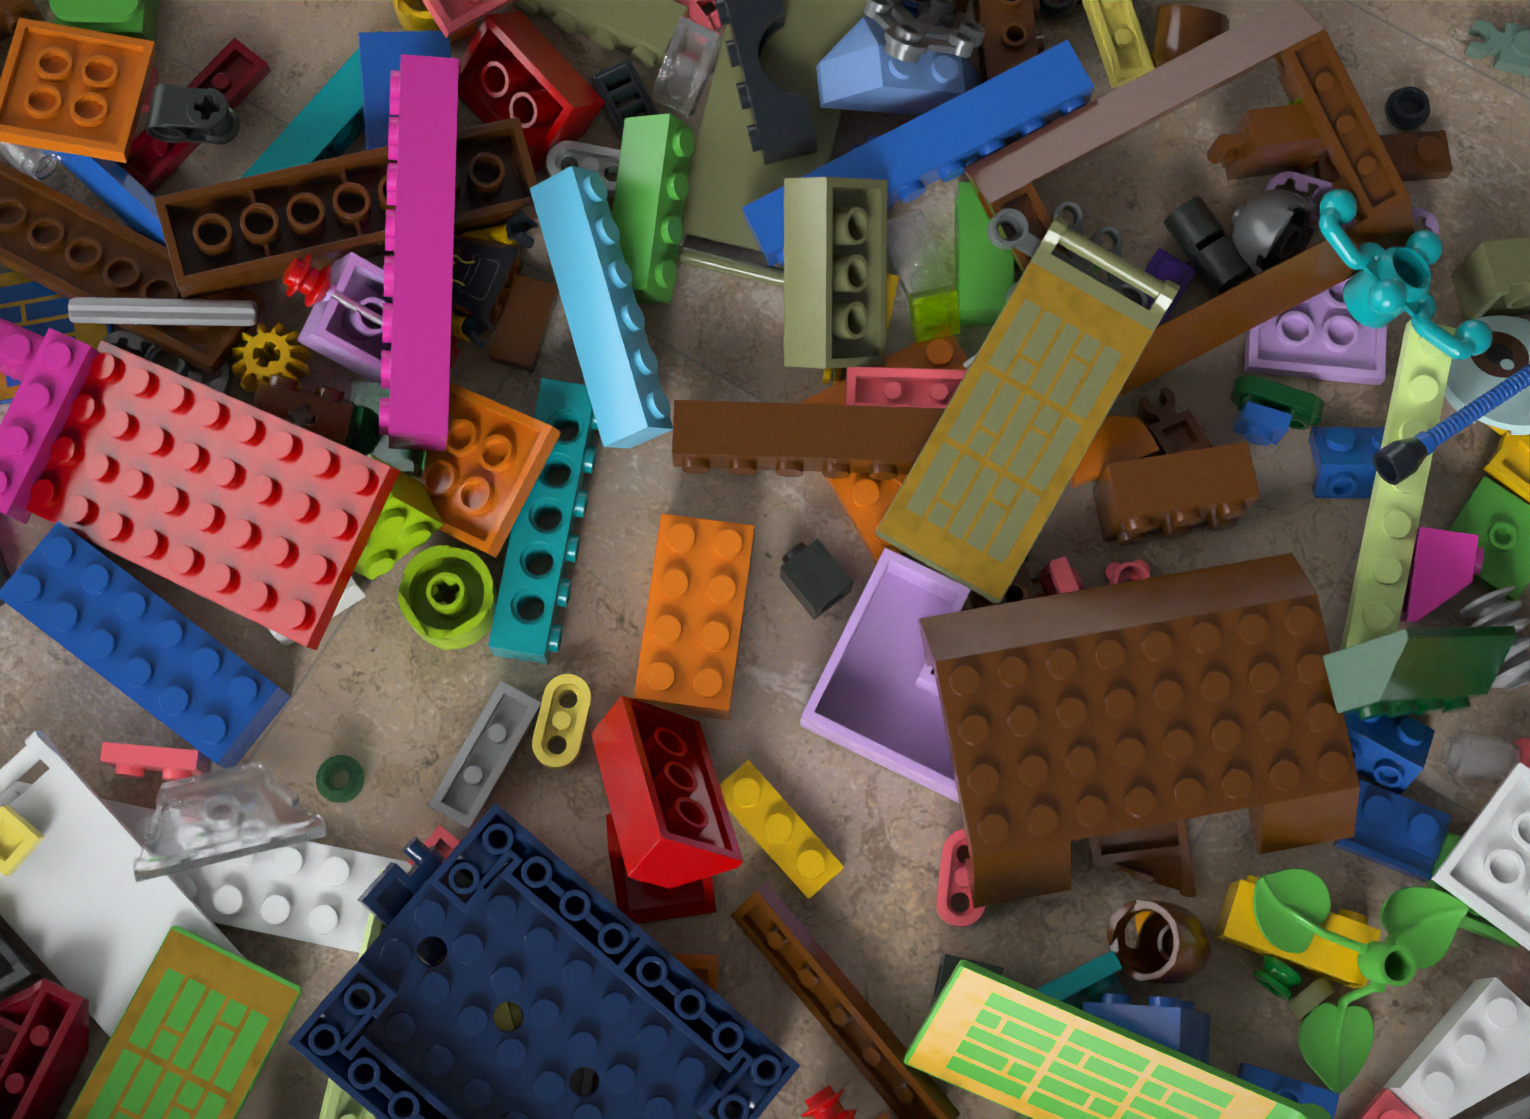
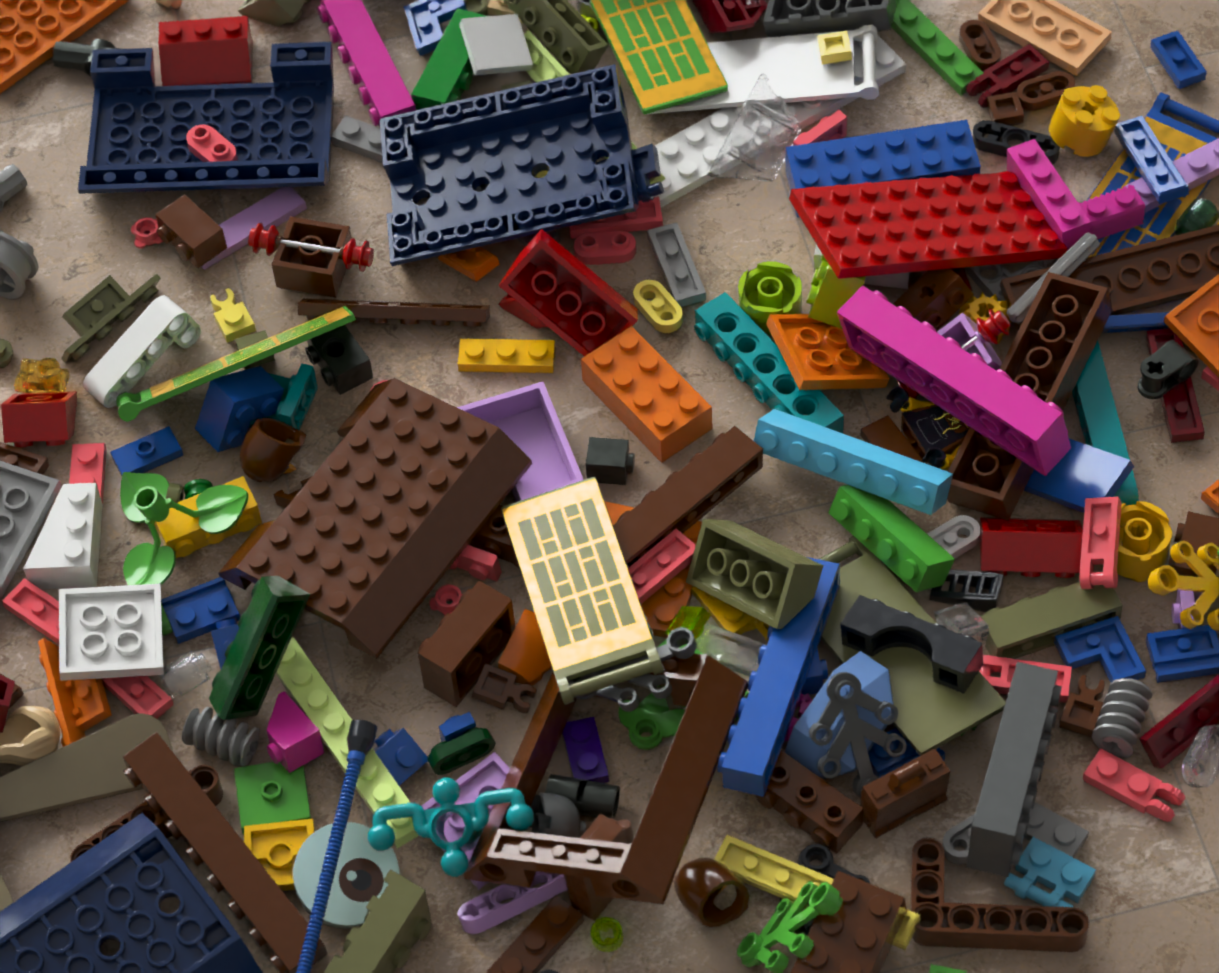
camera: 140 degrees right, 20 degrees down
clear green plate [316,755,365,803] -> none

